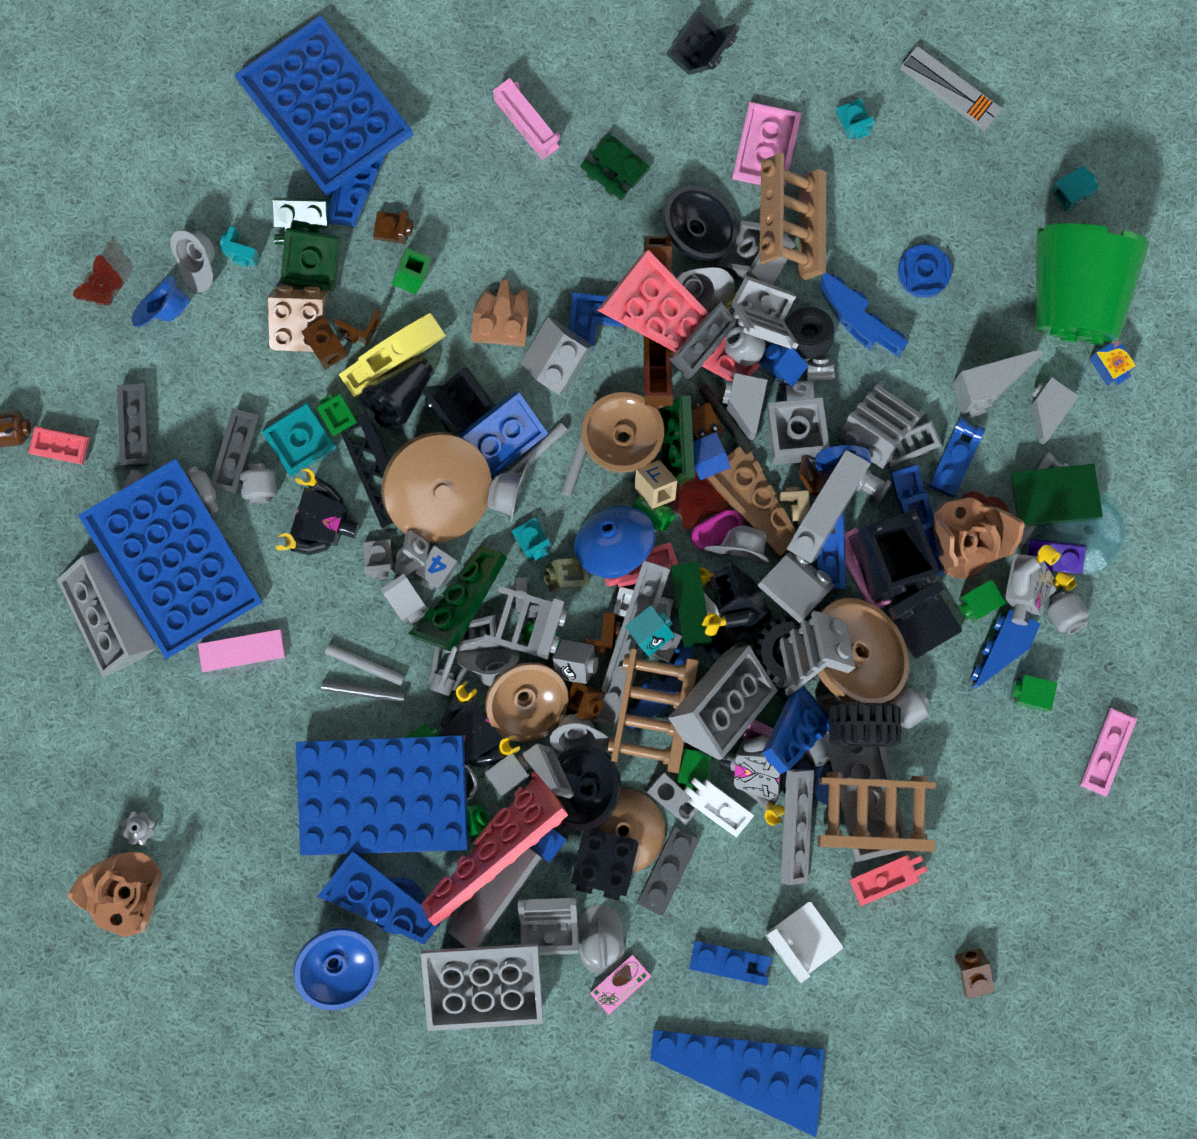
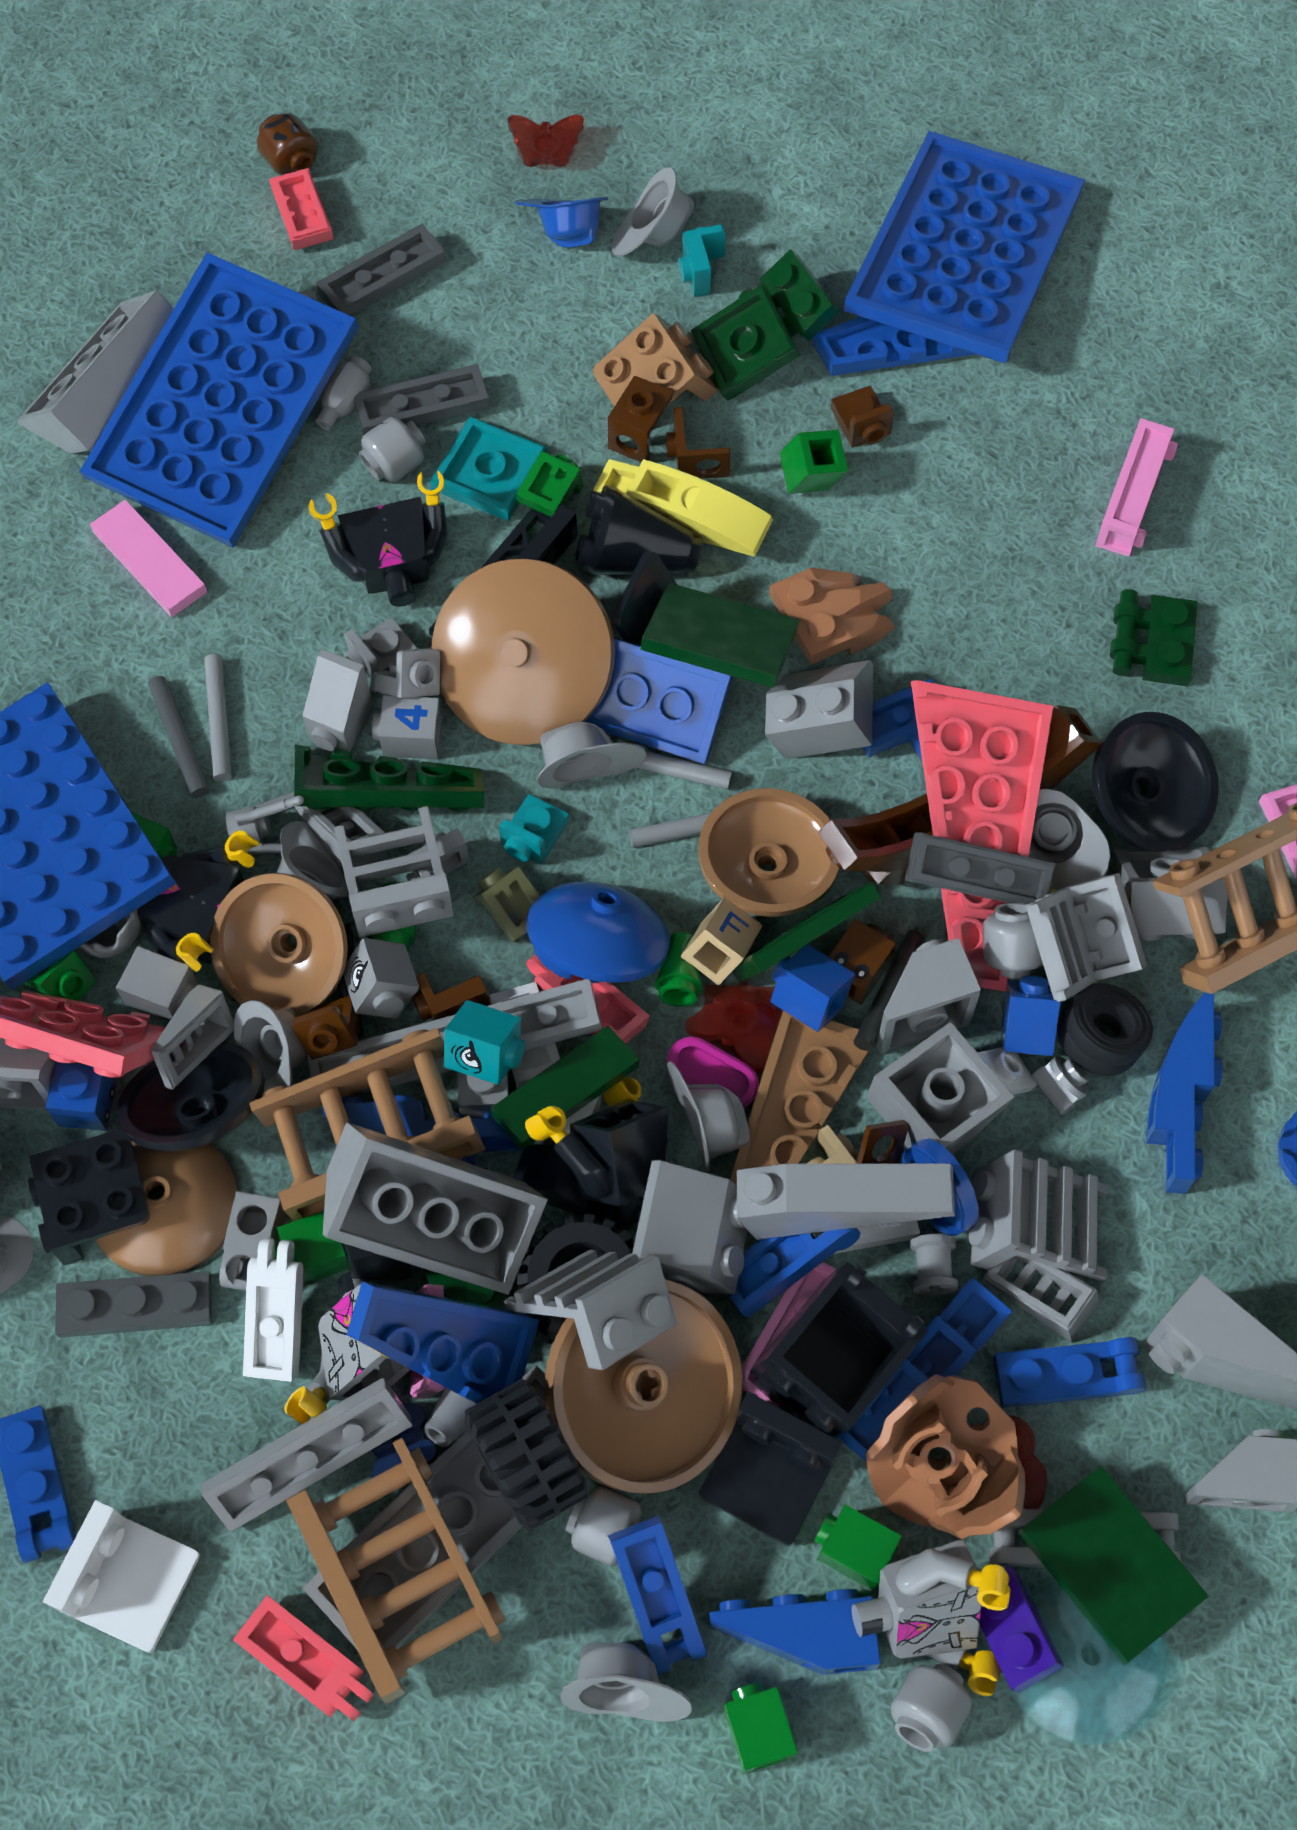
camera: 60 degrees right, 15 degrees down
none -> light grey piece [560,1643,693,1722]
none -> blue plate [608,1516,707,1676]
none -> dark green tile [640,583,800,688]

